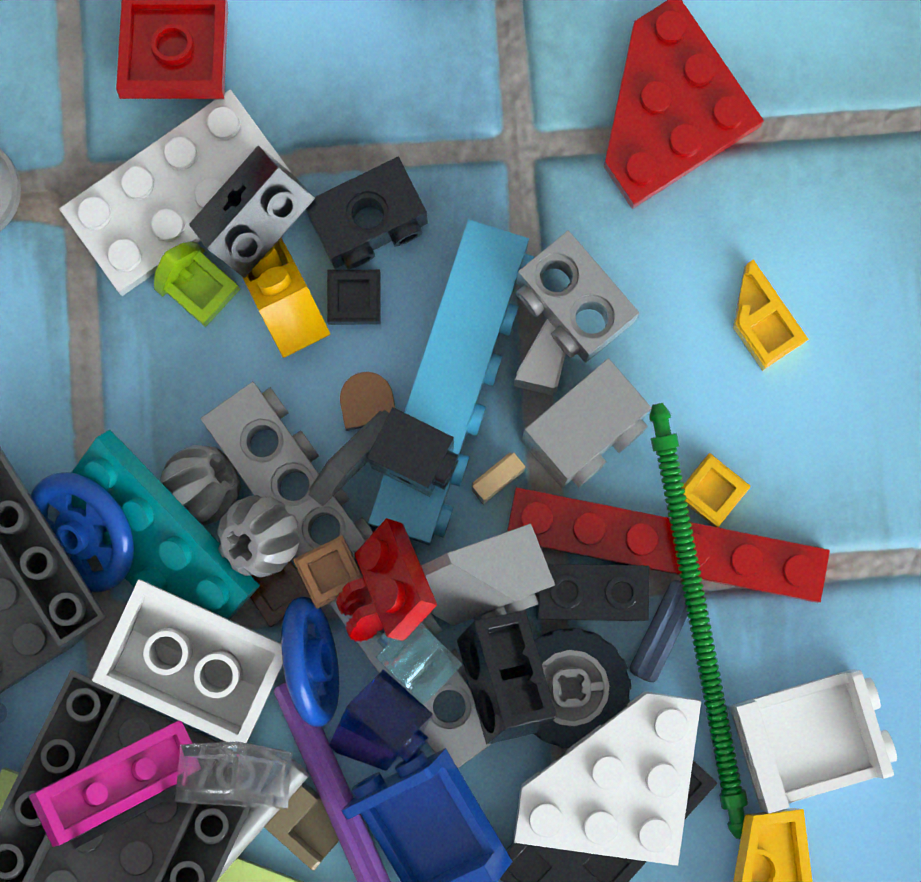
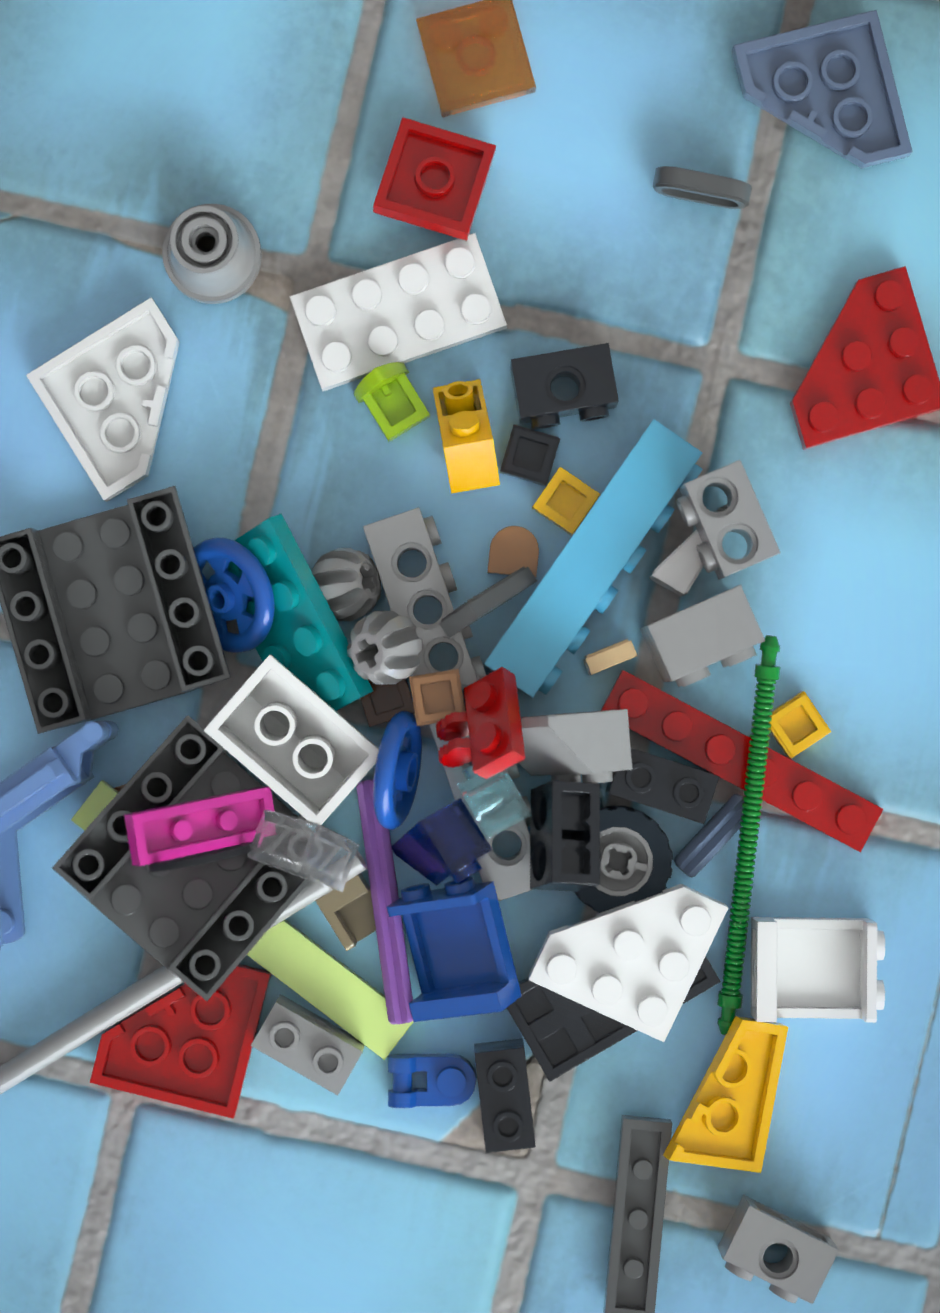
camera: 15 degrees right, 5 degrees up
black brick [189,145,315,278] -> none
black brick [367,407,459,497] -> none
yellow tile [733,259,809,371] -> none
none -> yellow tile [532,467,600,536]

